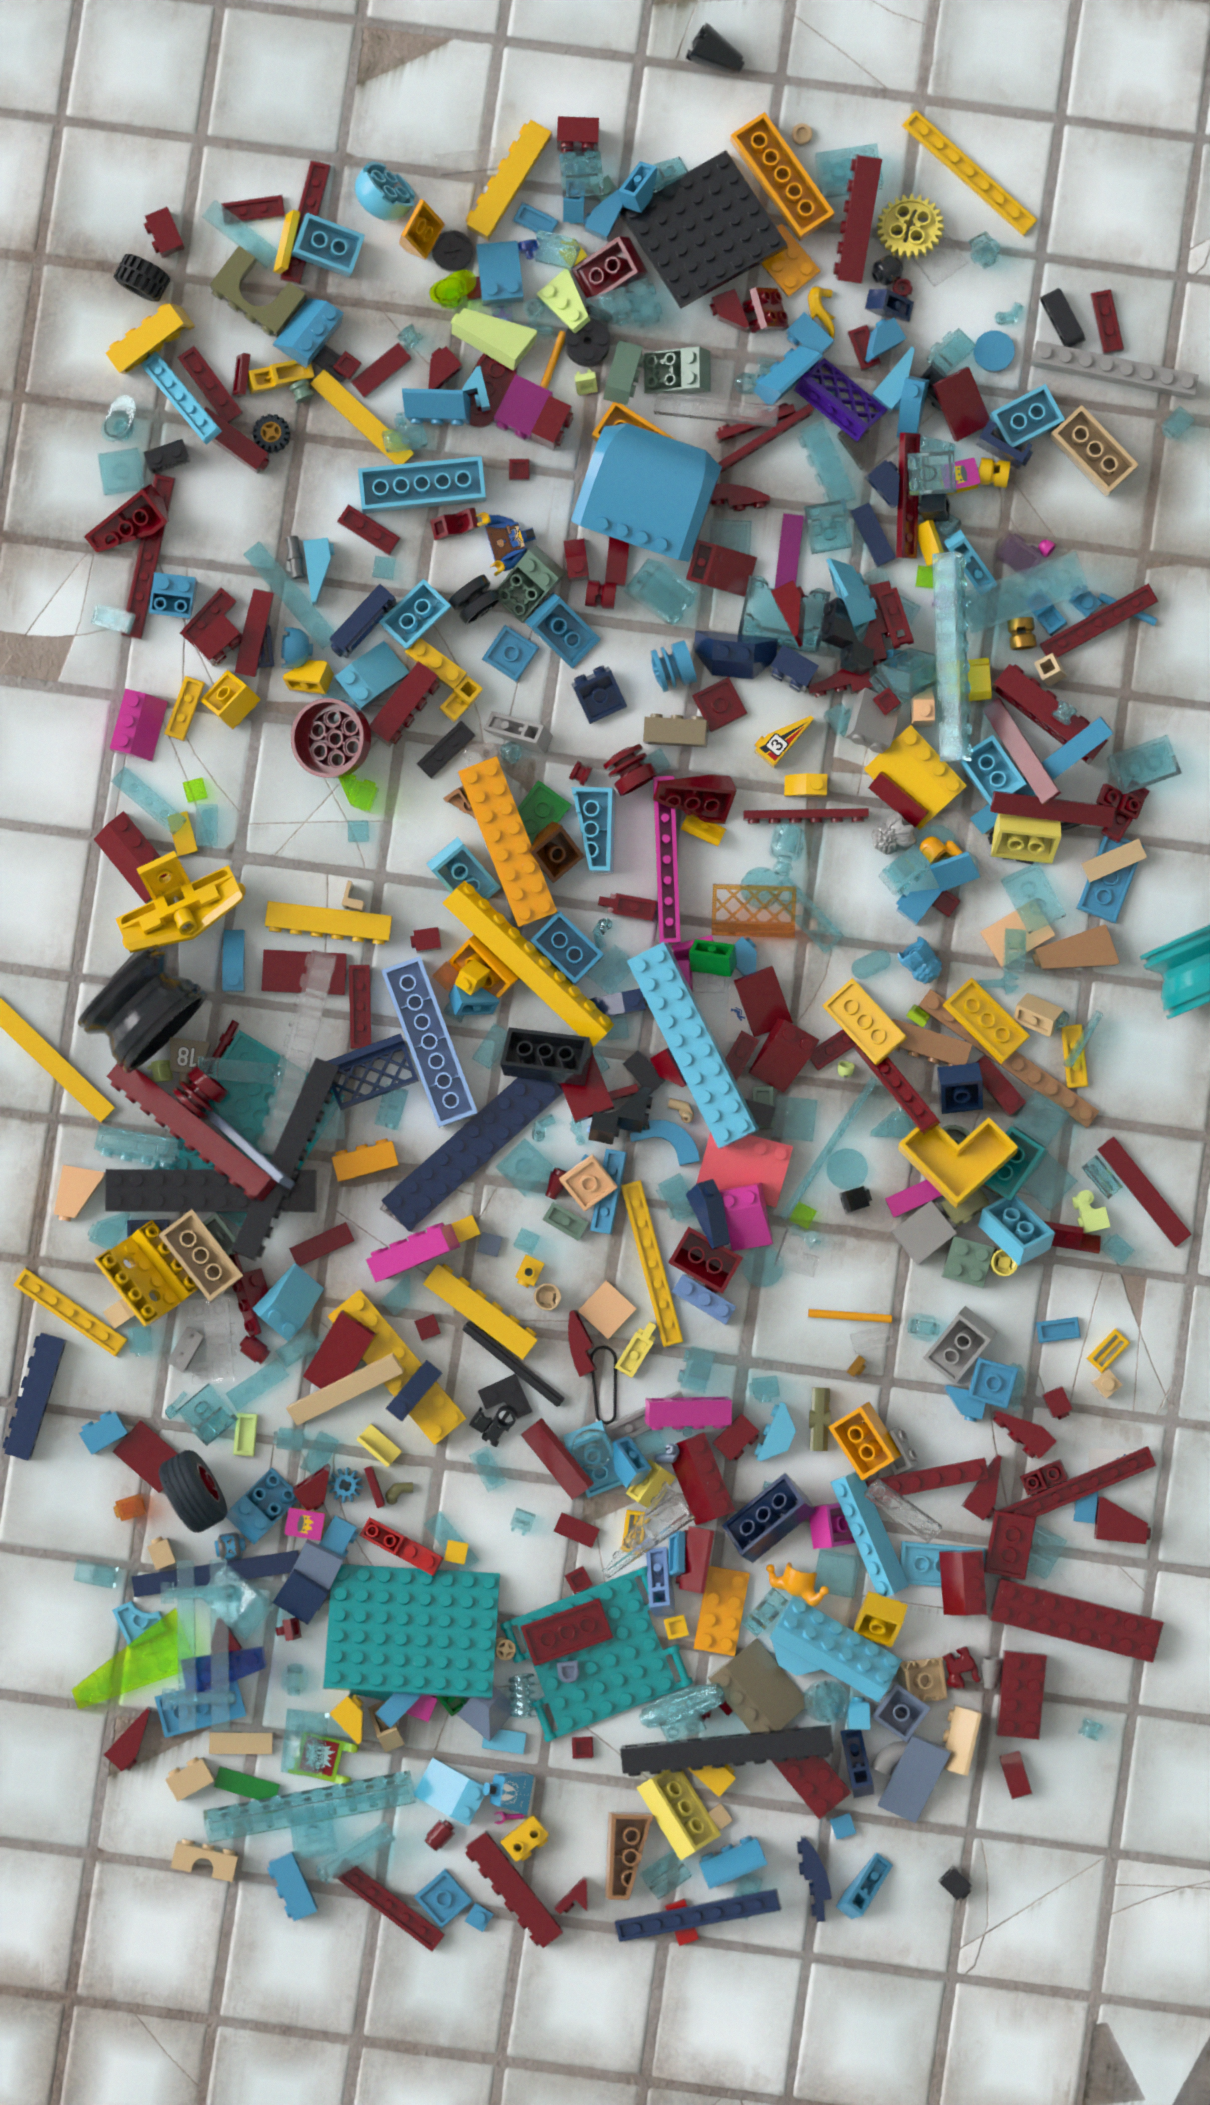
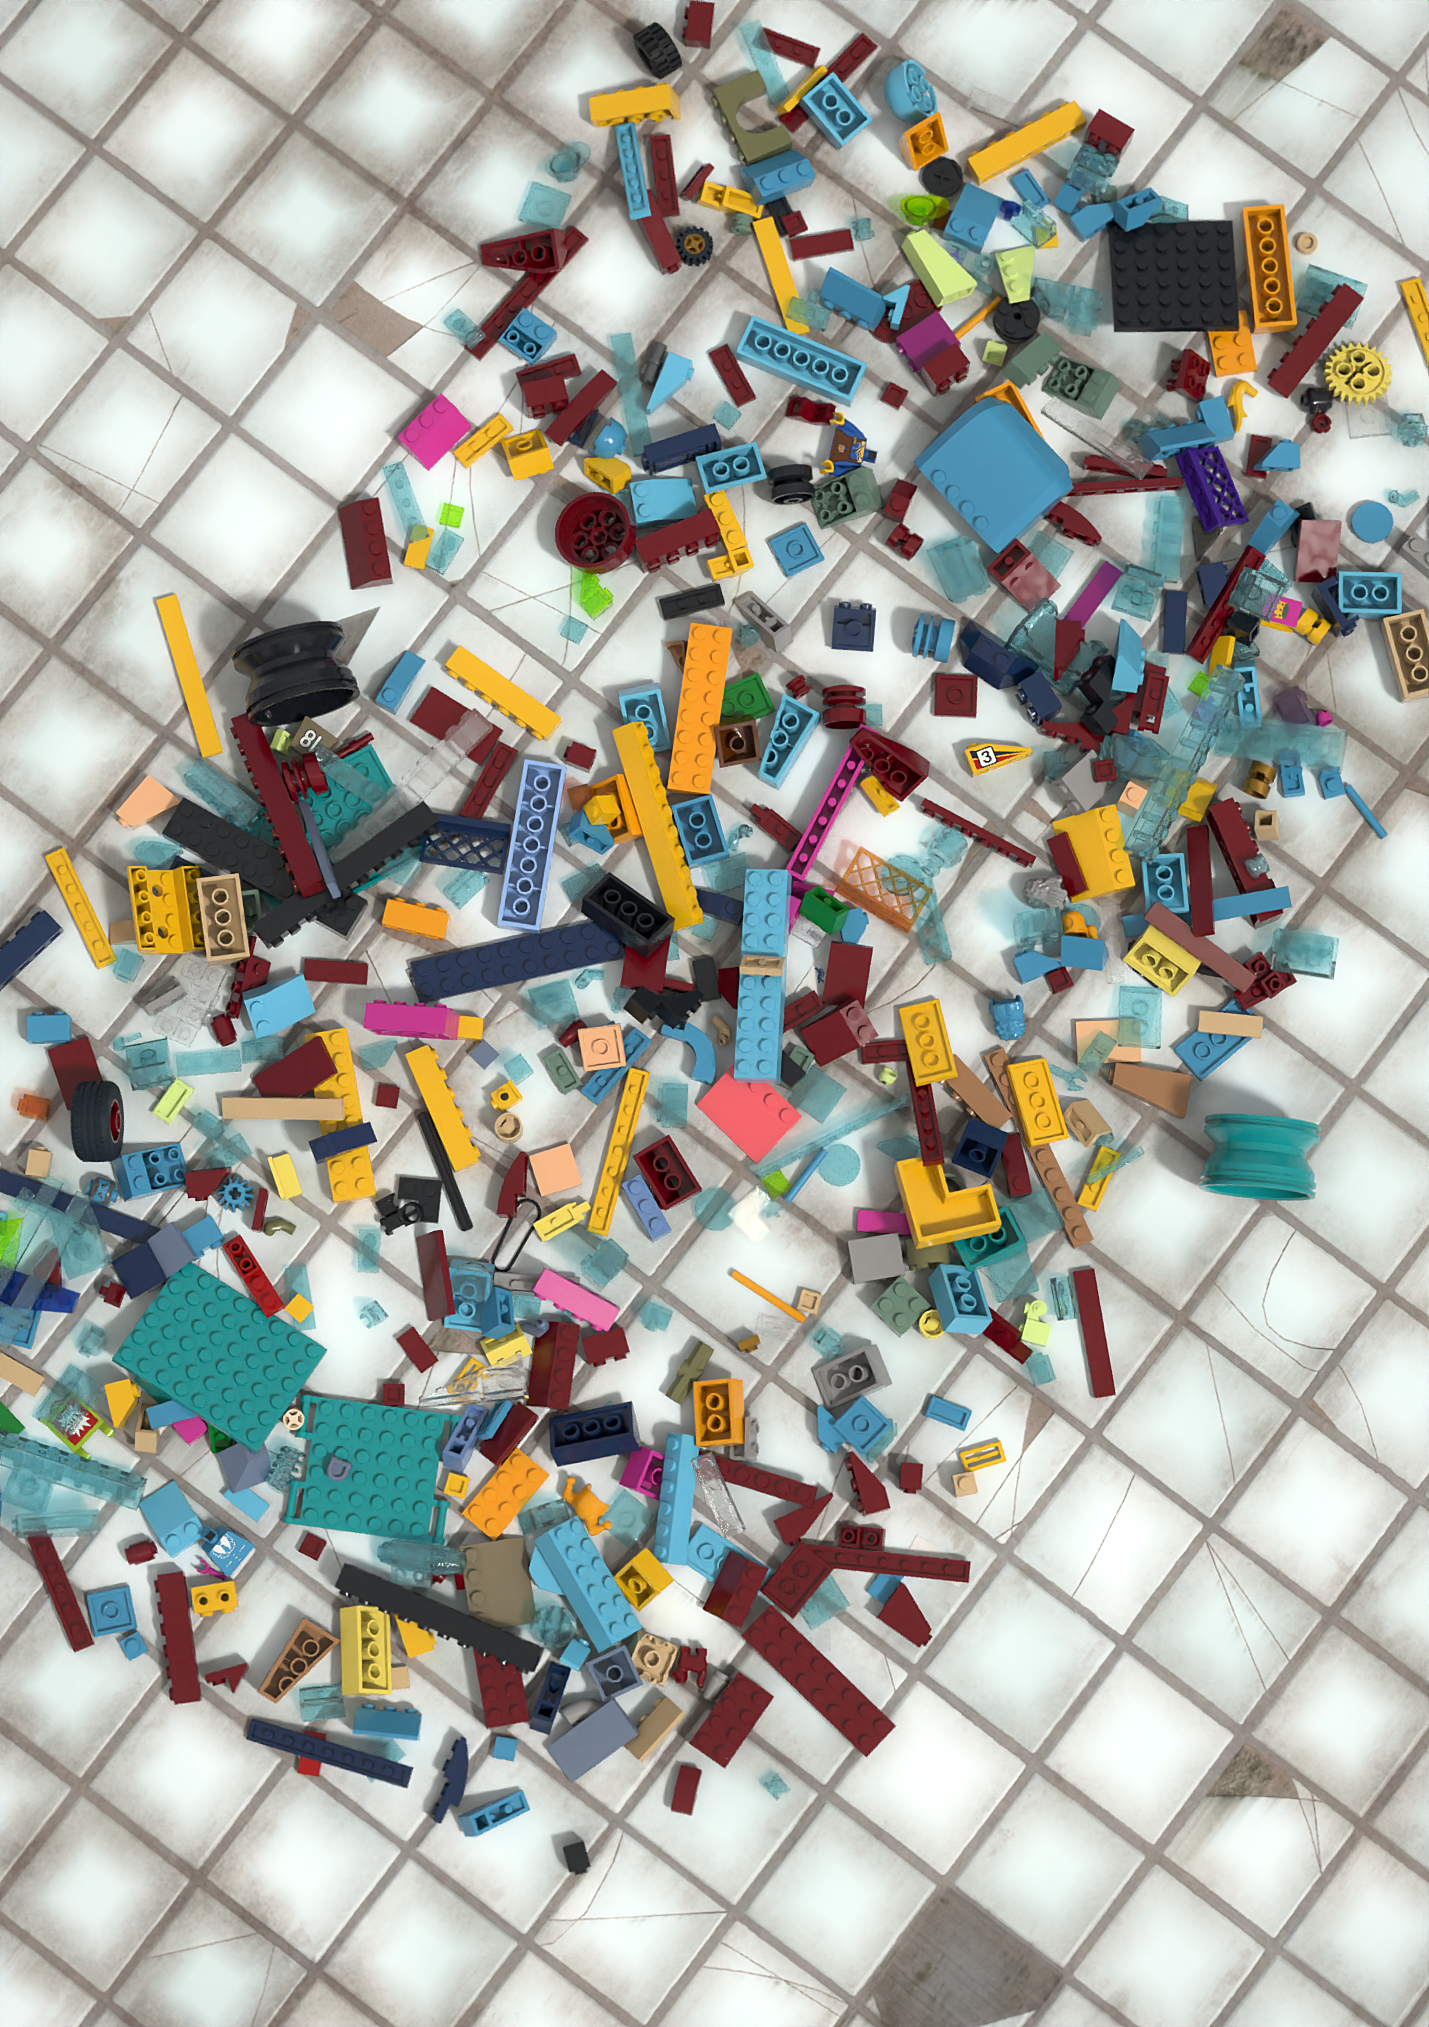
camera: 25 degrees right, 5 degrees down
yellow piece [115,851,246,953] -> none
black brick [143,439,190,475] -> none
dark pink piece [285,1507,327,1541] -> none
tan panel [341,881,366,912] -> none
dark red slope [428,346,463,389] -> none
dark red tile [520,1598,614,1666] -> none
dark azure slope [525,593,601,668] -> none
dark red slope [571,236,648,305] -> none
dark red tile [605,536,630,586] -> none
dark tan brick [643,713,709,748] -> none
black cone [685,22,745,74] -> none
dark blue slope [685,1179,730,1249] -> none
dark red slope [709,288,750,332] -> none
dark pink slope [719,1182,774,1251] -> none
medium azure slope [754,1402,796,1462] -> none
yellow slope [784,773,827,798] -> none
black slope [839,1186,872,1214] -> none
clear light blue tile [851,949,891,979] -> none
dark blue slope [865,289,914,322] -> none
medium azure slope [872,347,915,413] -> none
lime tile [906,1004,931,1028] -> none
clear light blue brick [926,328,976,377] -> none
dark red tile [1039,583,1159,658] -> none
none -> tan plate [739,955,786,977]
none -> dark azure bar [783,1147,828,1203]
none -> tan tile [796,1288,823,1315]

